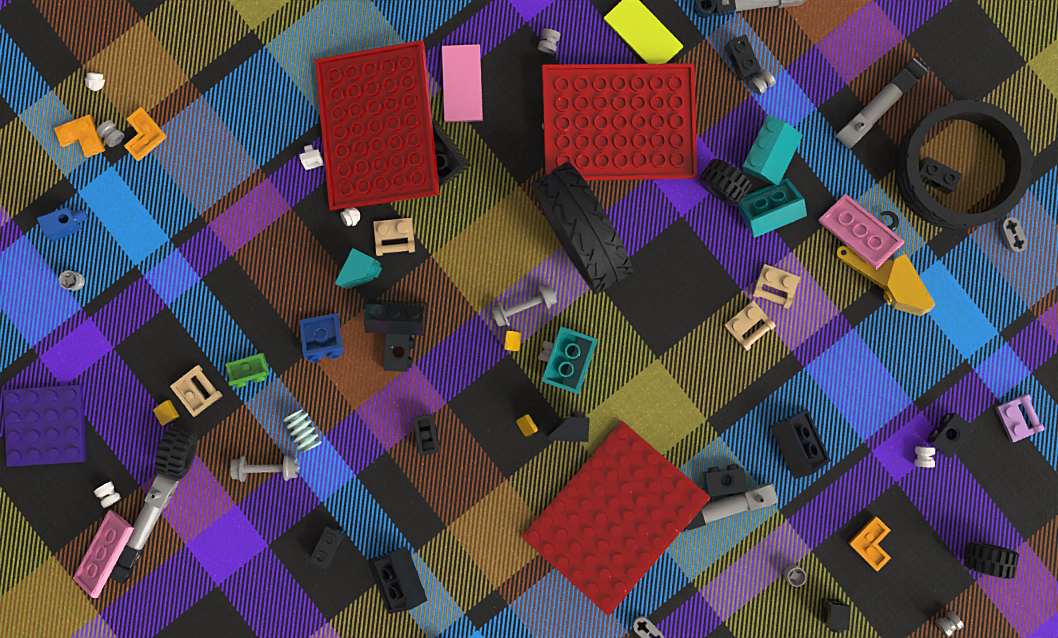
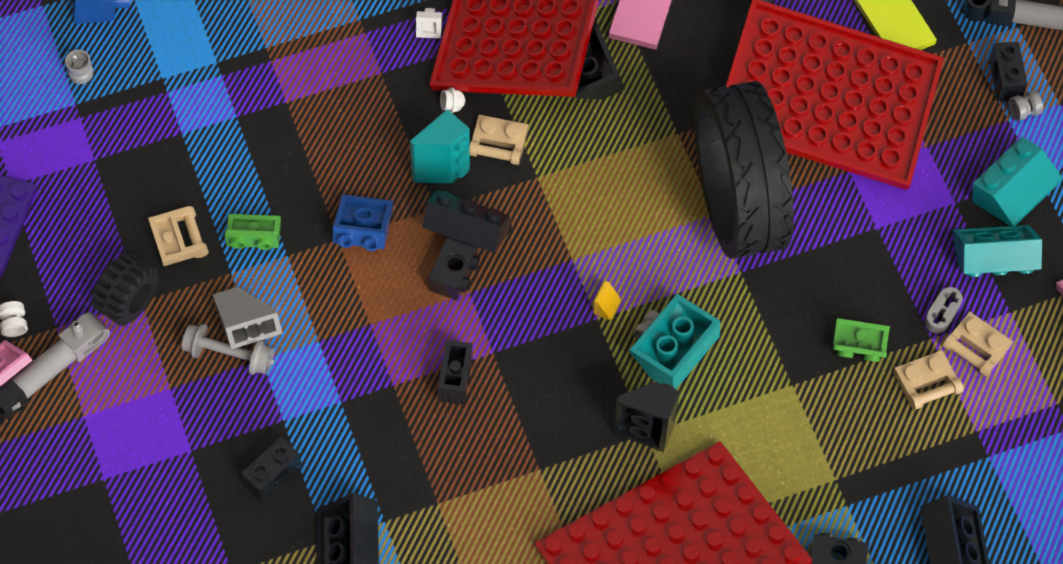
camera: 20 degrees right, 25 degrees down
yellow slope [153,400,179,426] -> none
light aqua piece [283,410,322,453] -> none
light grey piece [492,285,557,327] -> none
yellow slope [516,414,538,436] -> none
black tyre [699,158,752,206] -> none
none -> light grey slope [213,287,283,349]
none -> bright green bracket [832,318,890,362]
none -> light grey beam [925,287,963,334]

